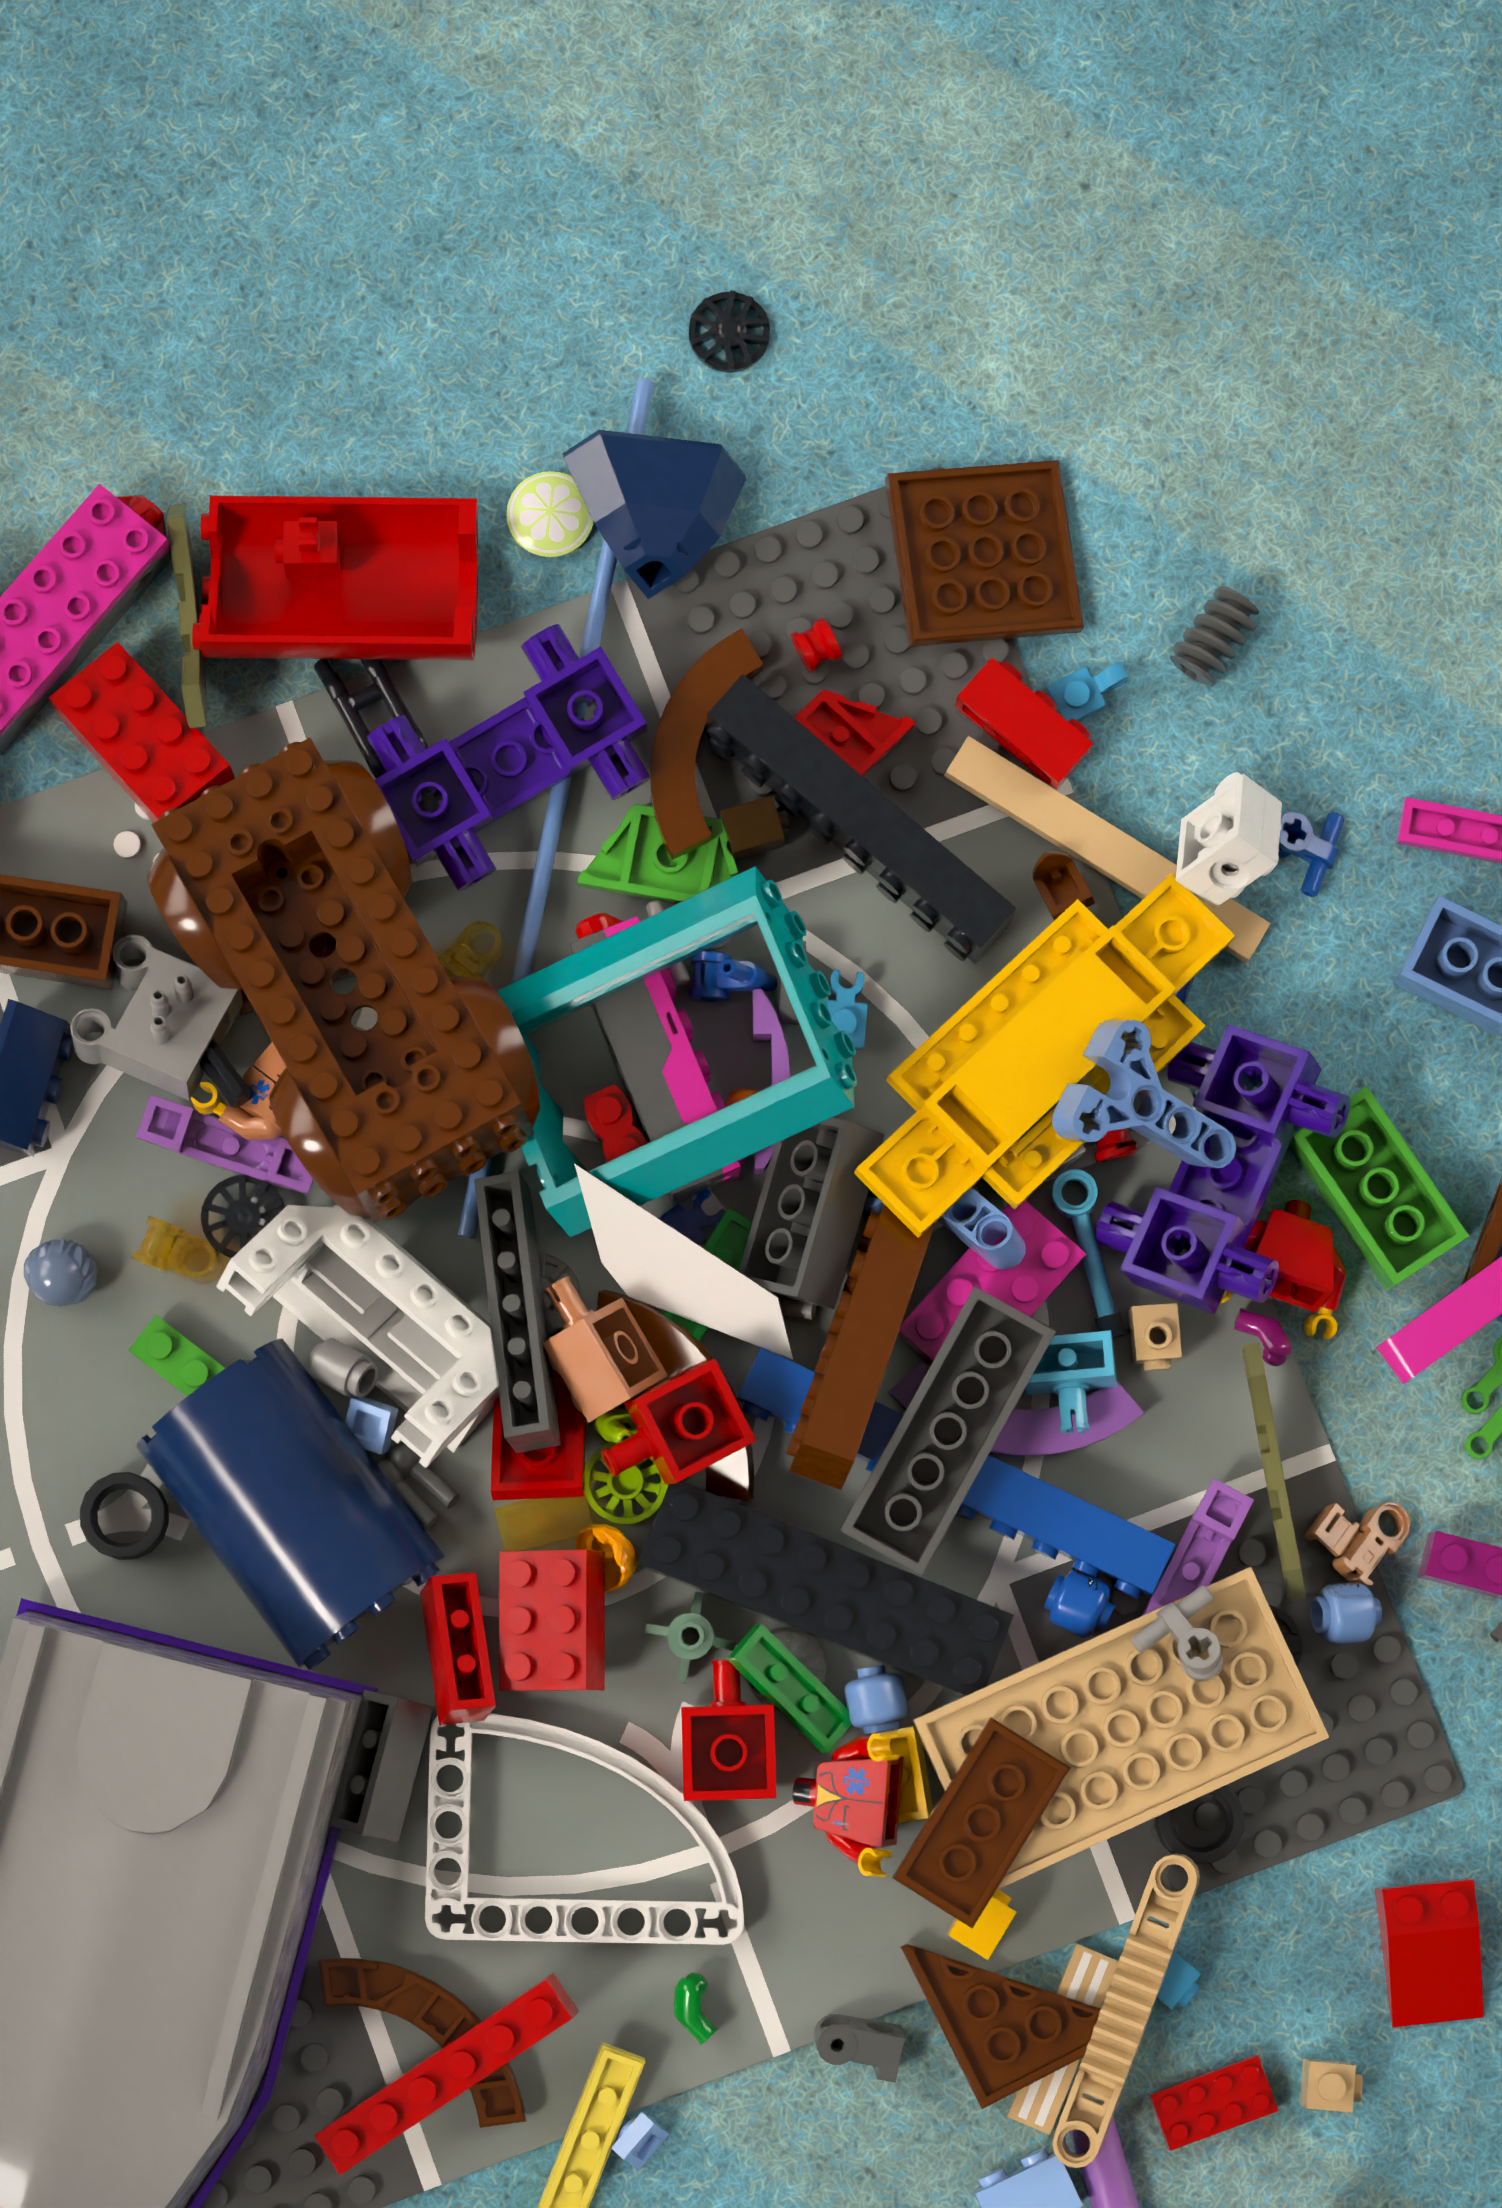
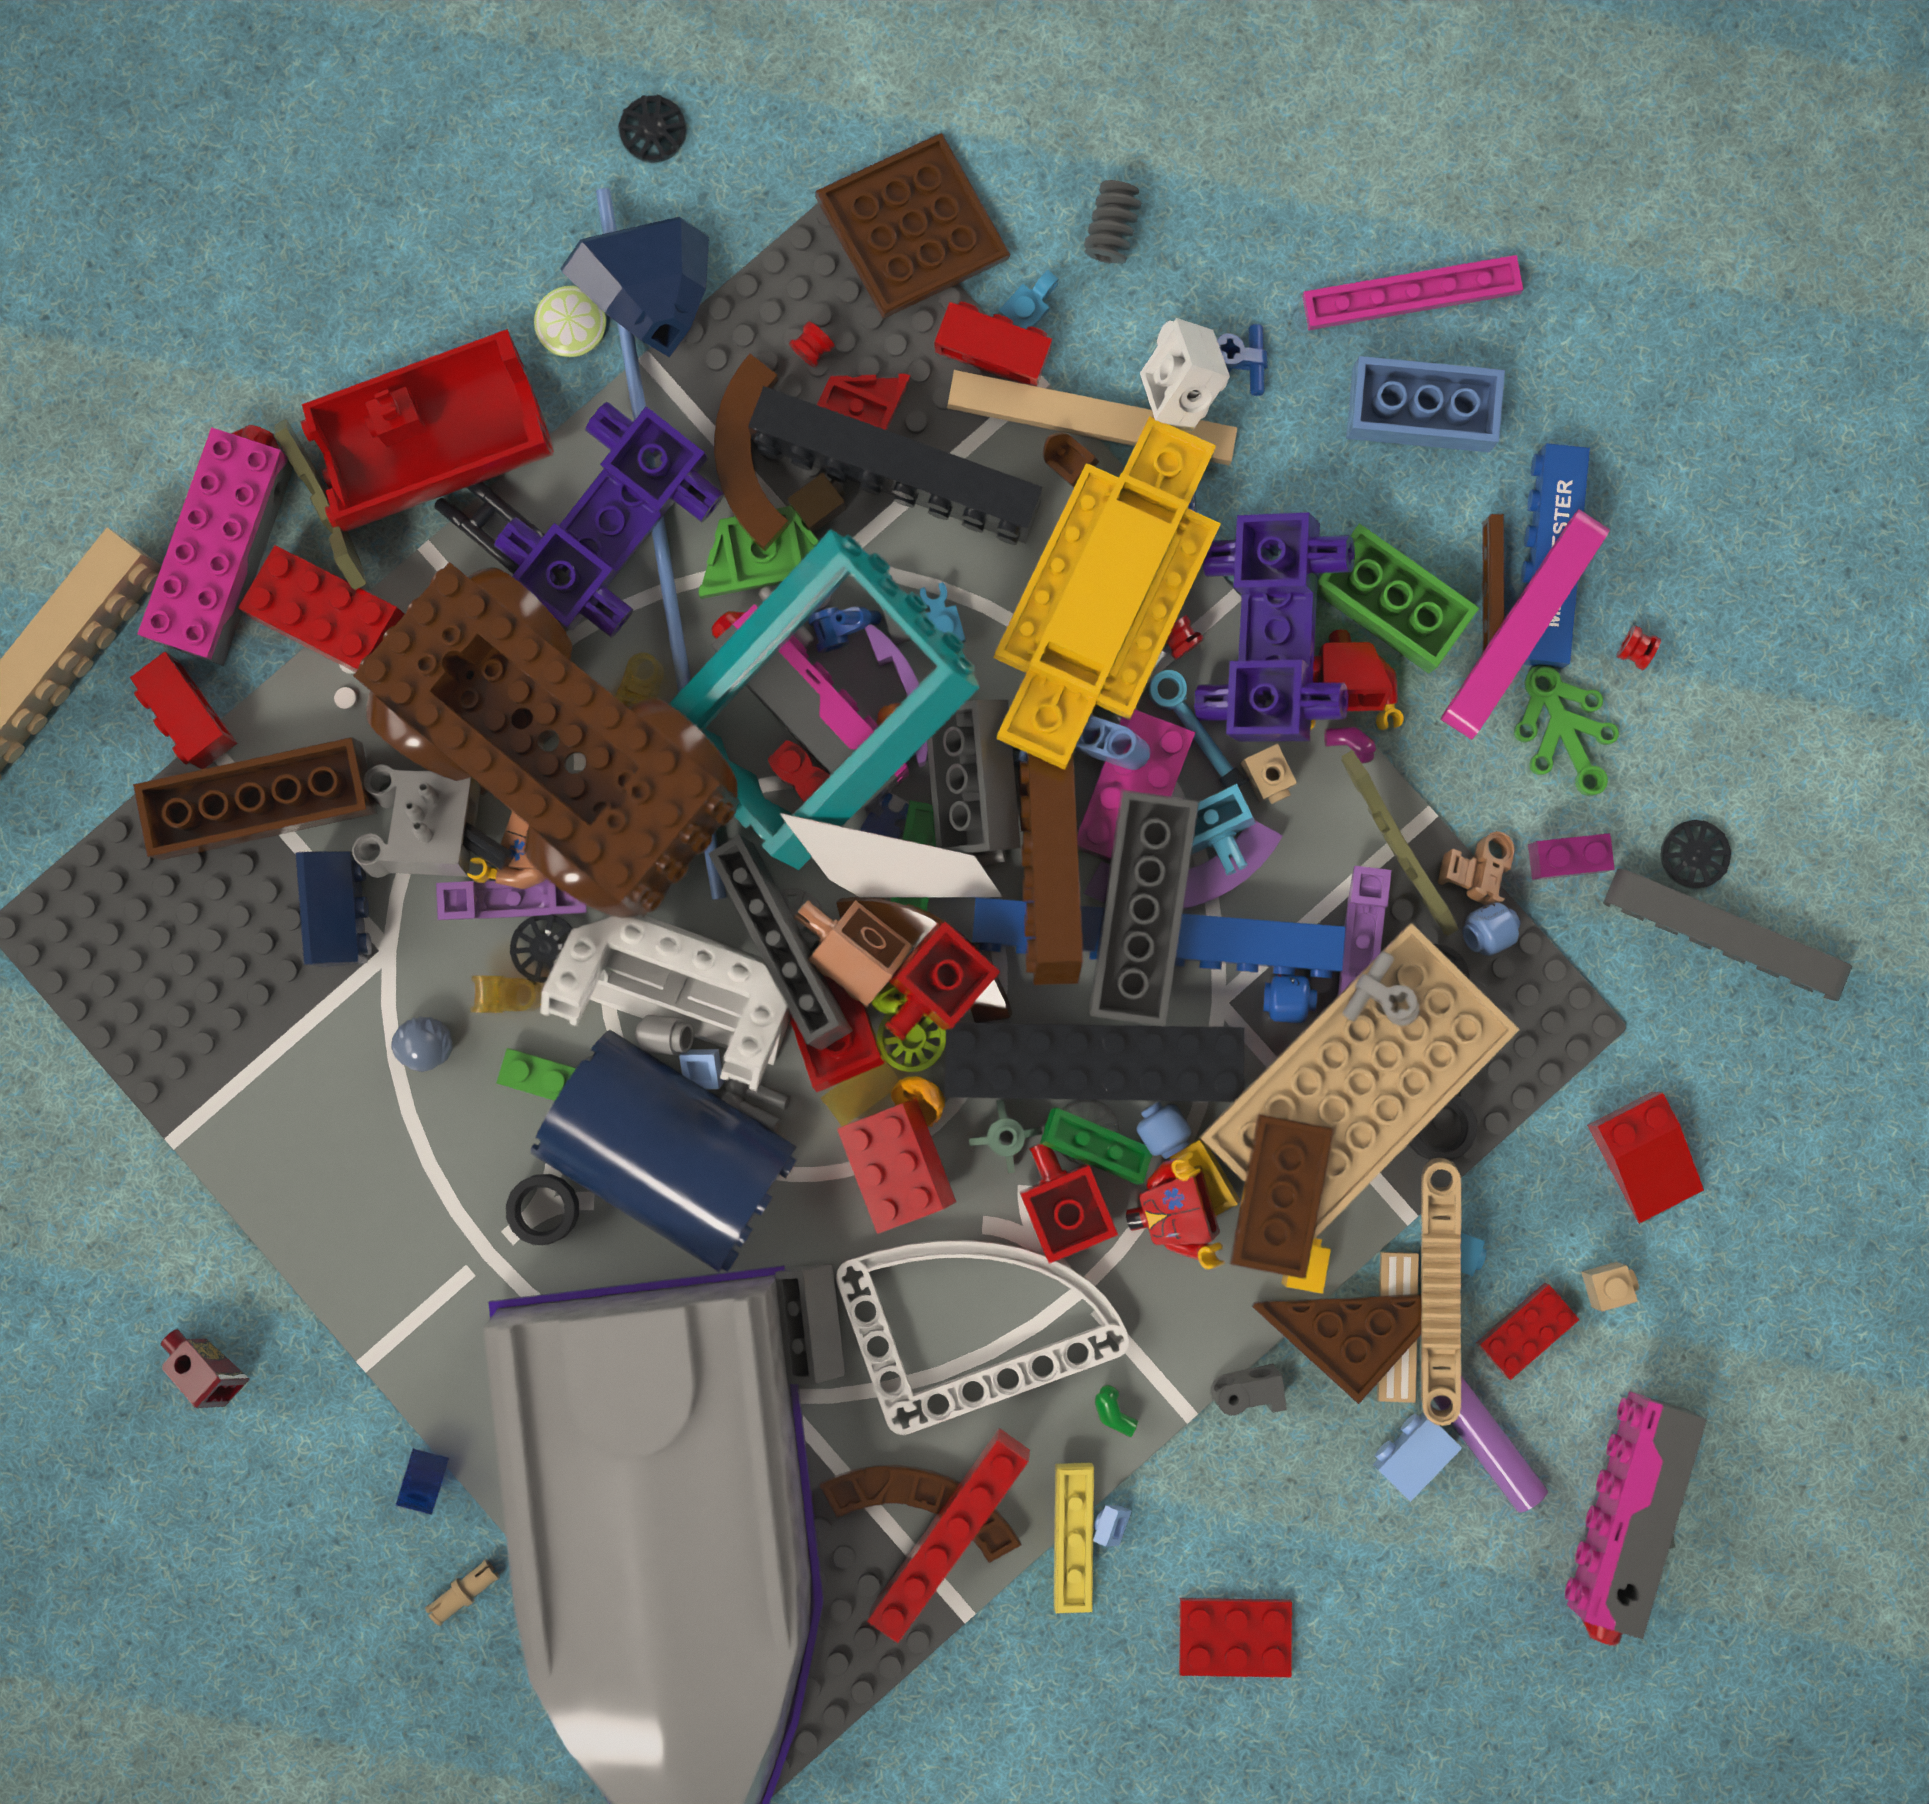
camera: 15 degrees left, 5 degrees up
red brick [420,1572,496,1725] -> none
medium blue beam [1052,1019,1236,1168] -> none

